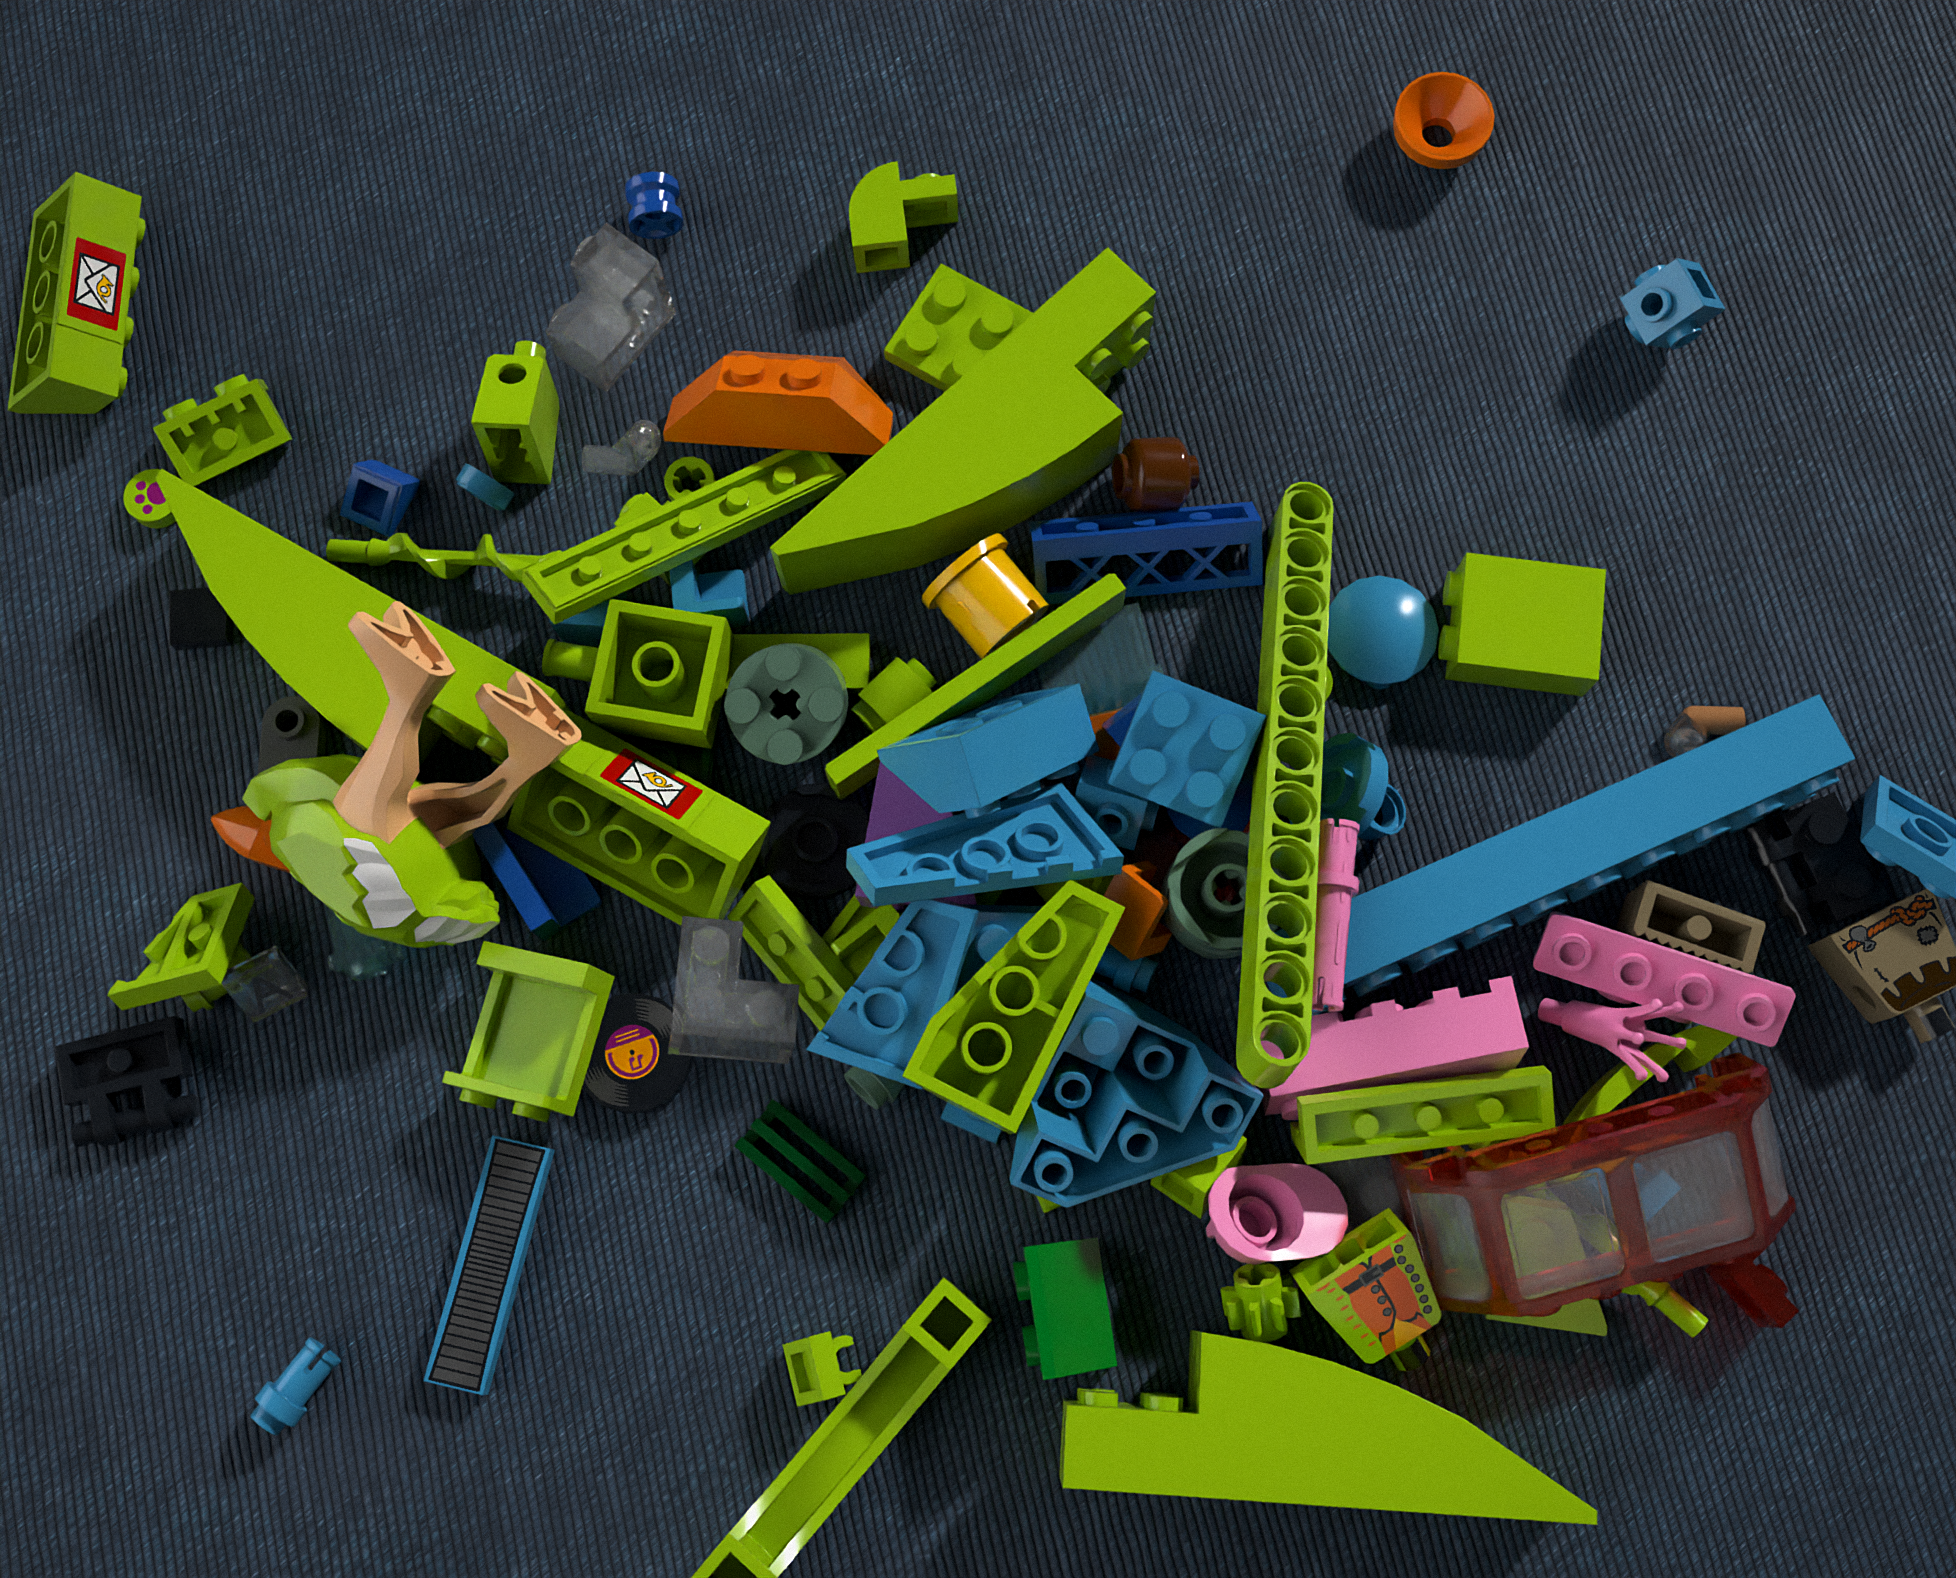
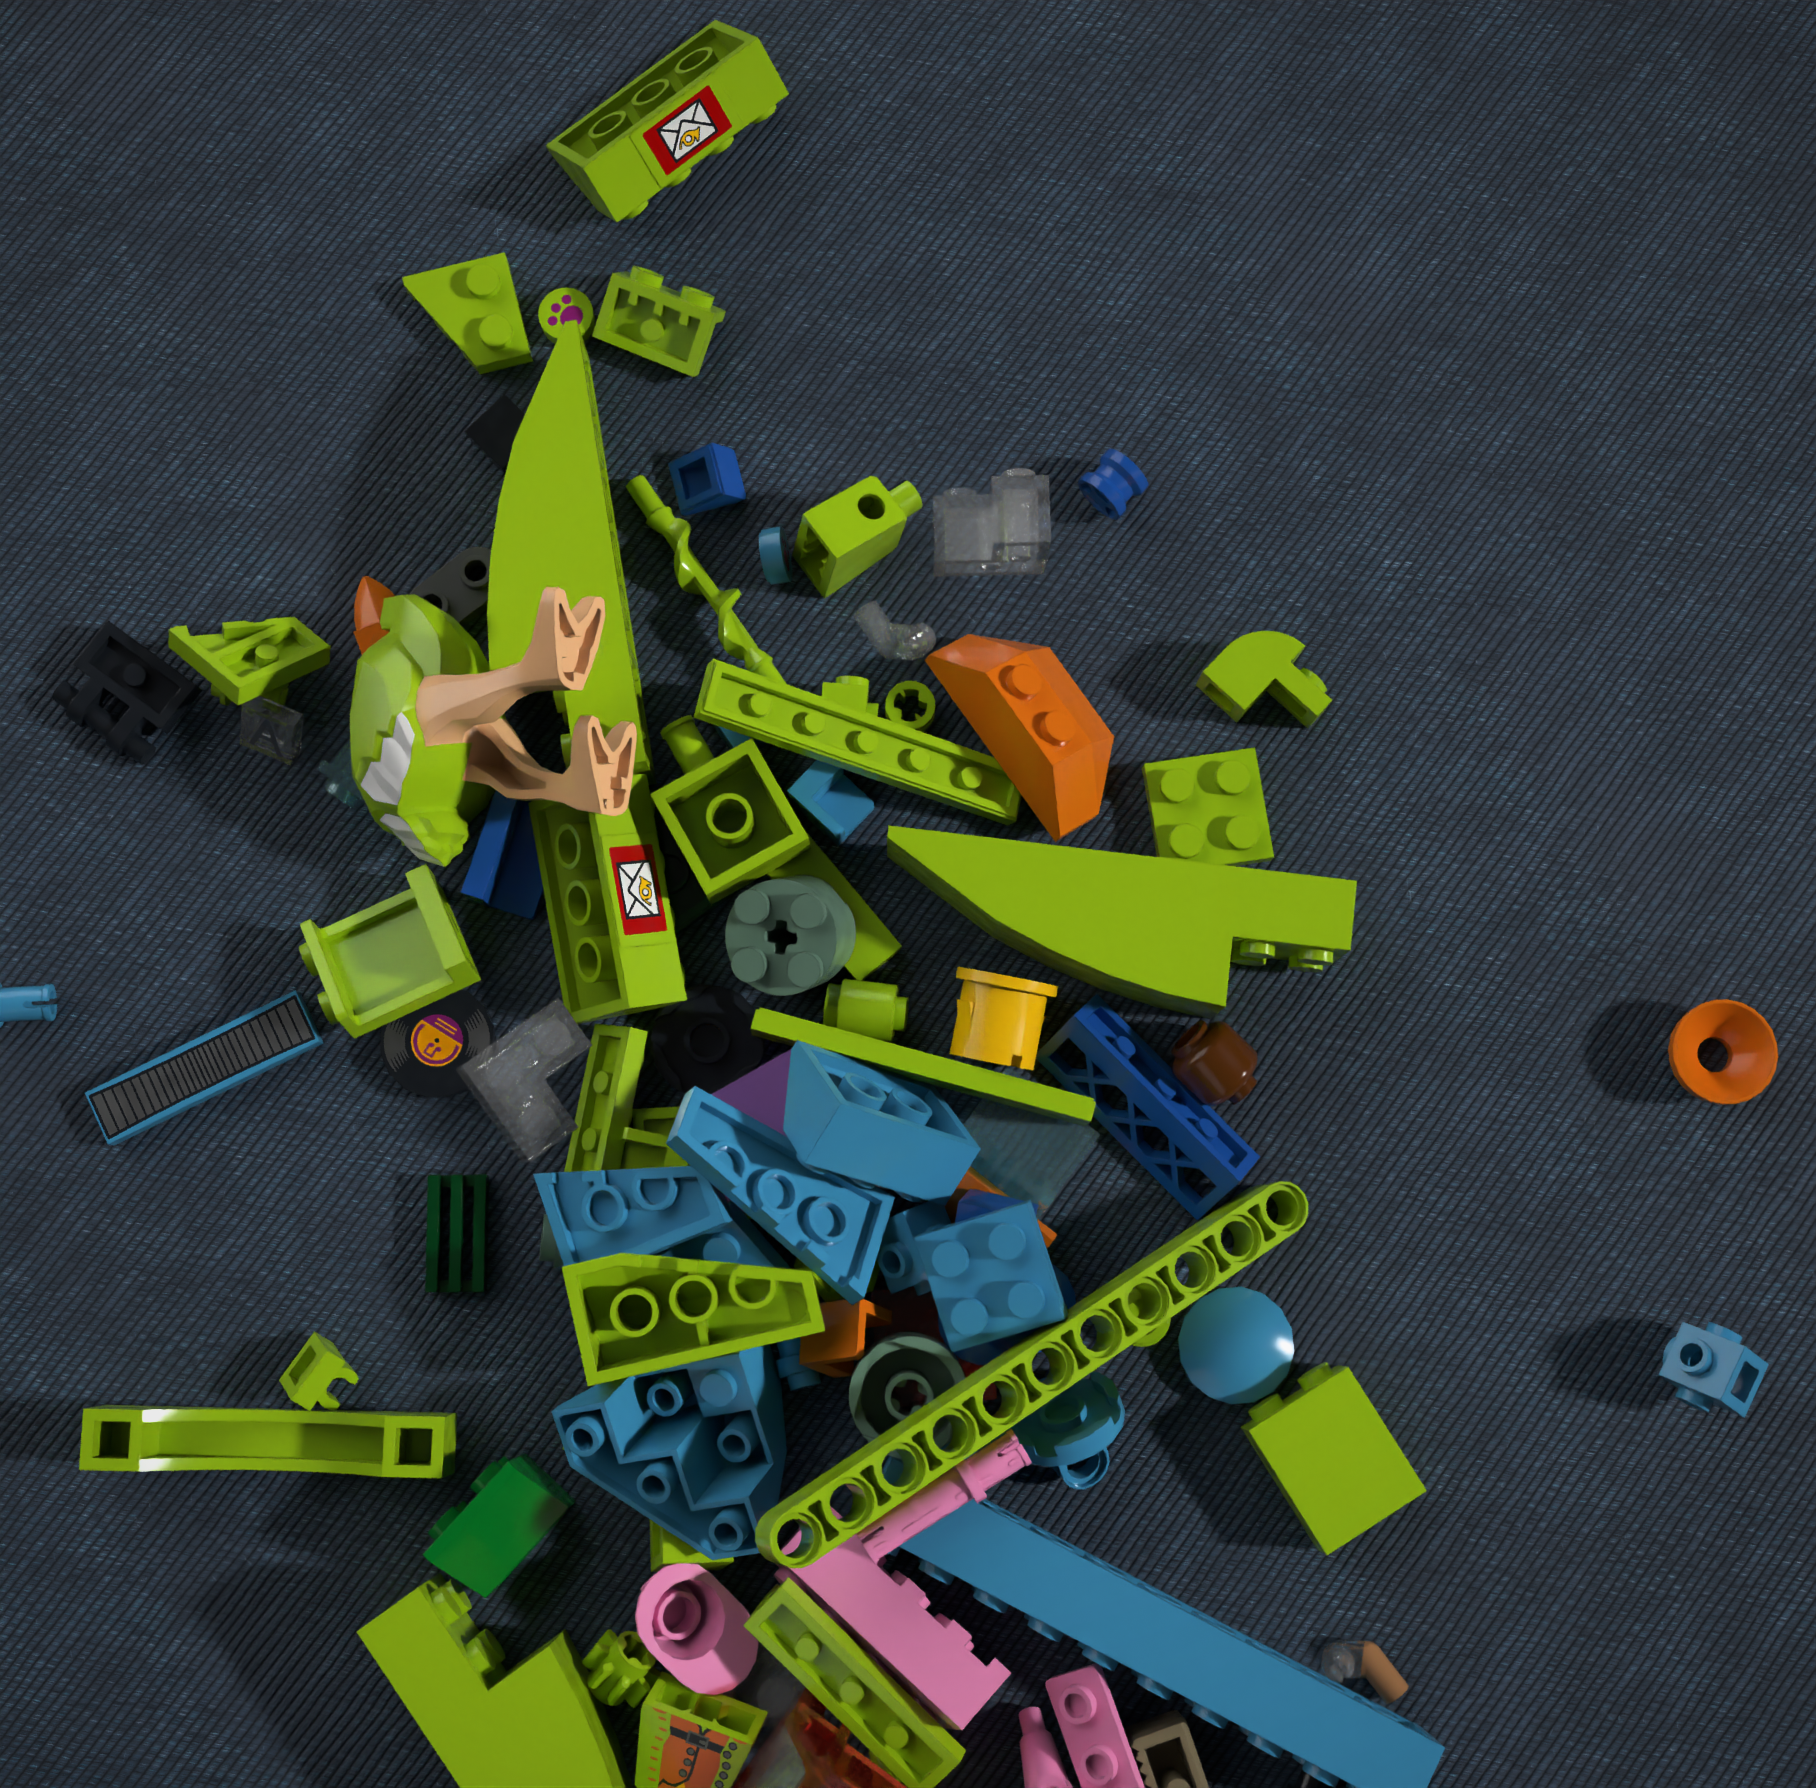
camera: 45 degrees right, 5 degrees up
none -> lime wing [402,252,533,374]

